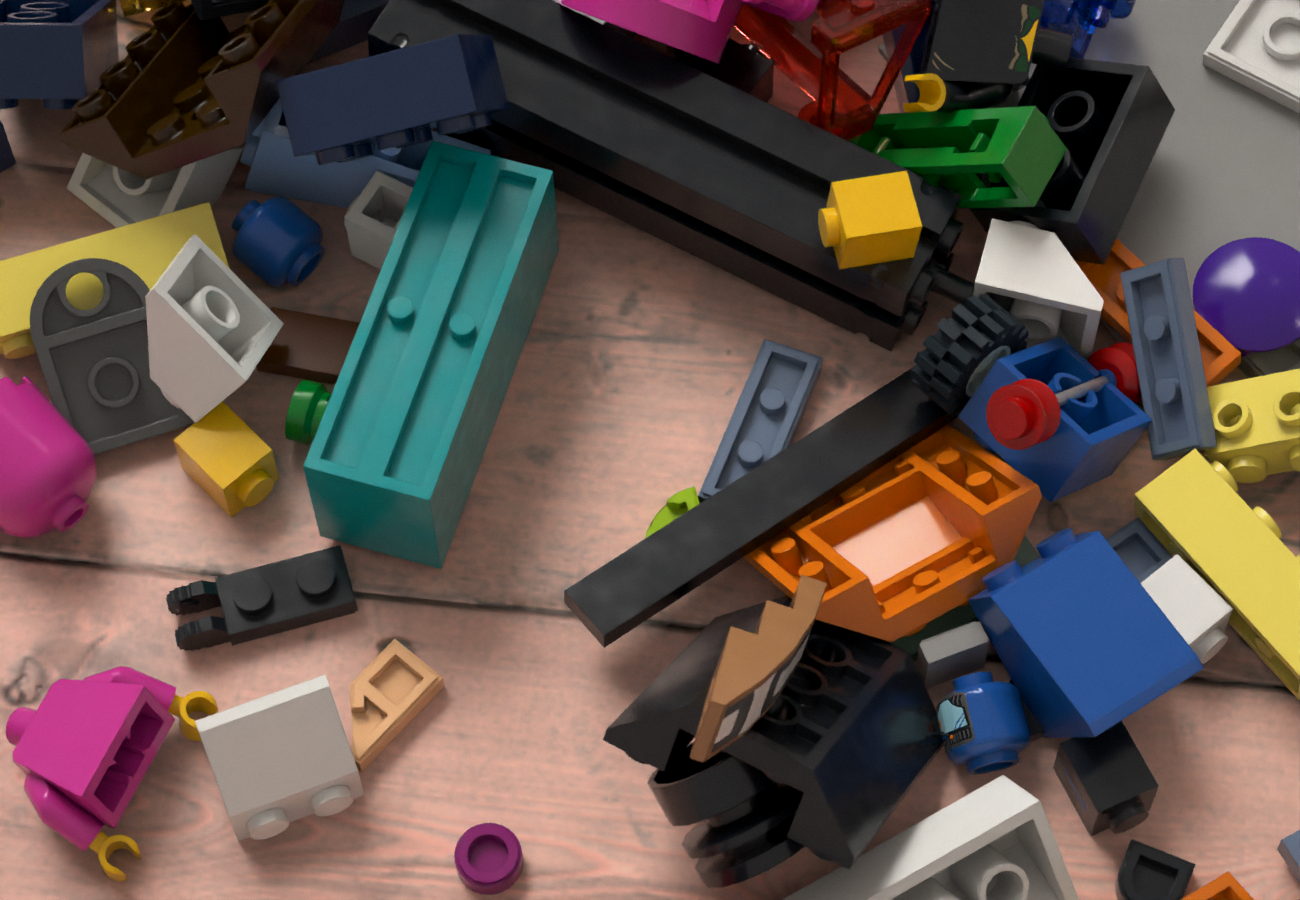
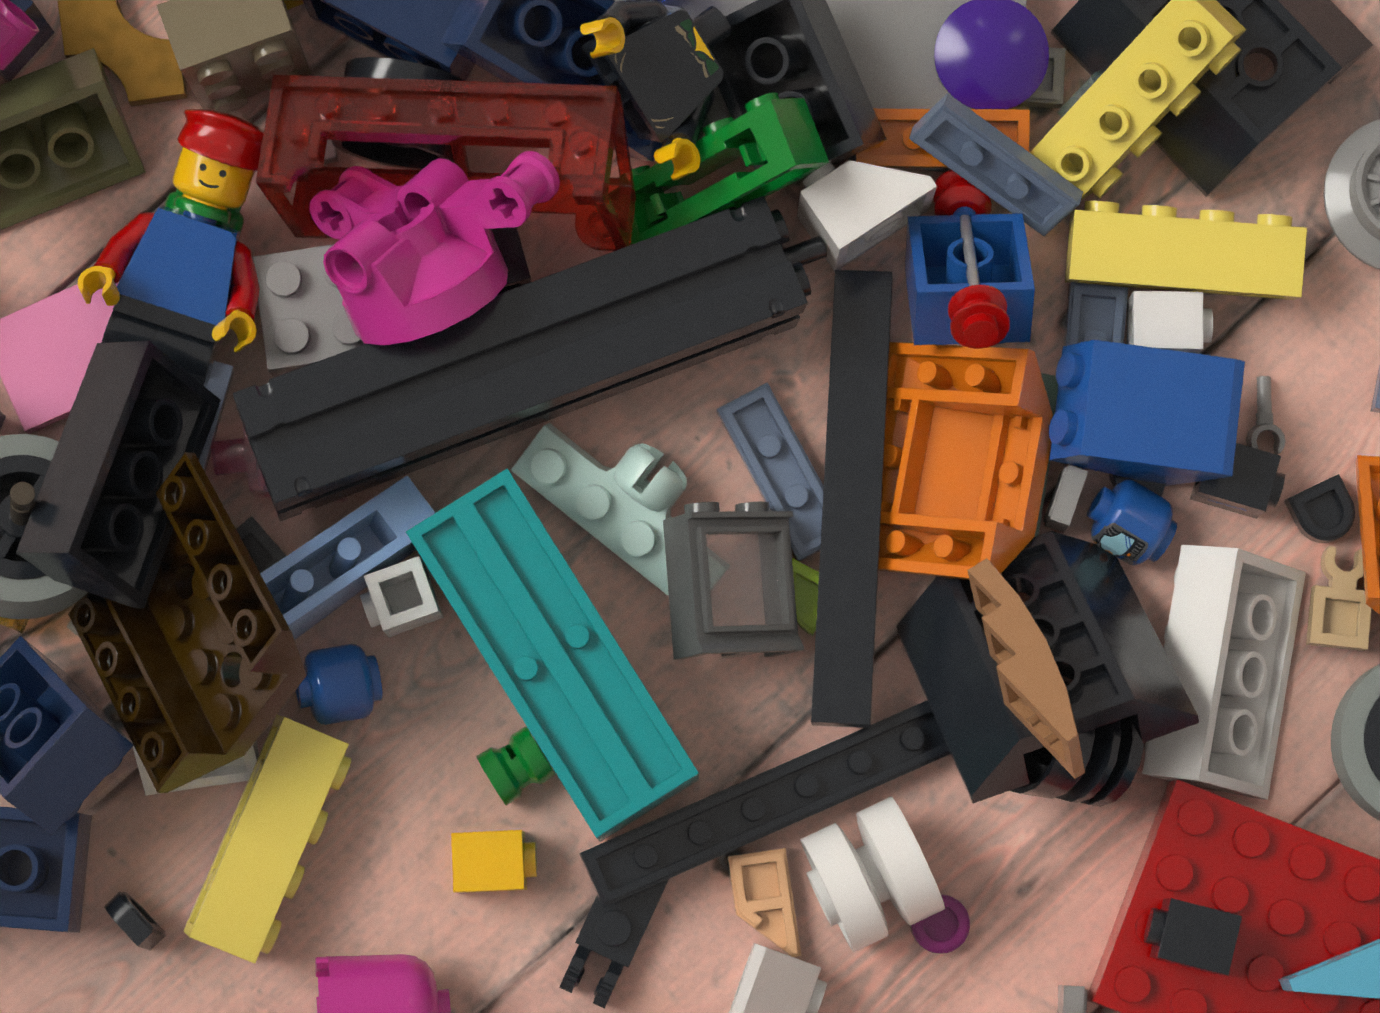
camera: 50 degrees left, 20 degrees up
dark grey tile [30,258,194,455] -> none
white slope [145,234,284,423] -> none
reddish brown tile [257,307,360,385] -> none
dark blue brick [276,34,509,165] -> none
yellow brick [818,171,922,269] -> none
black wheel [911,294,1029,417] -> none
none -> light aqua plate [511,423,729,596]
none -> black tile [580,701,951,908]
none -> dark grey window [663,501,804,660]
none -> white wheel [800,797,945,952]
none -> light grey hand [1246,376,1286,455]

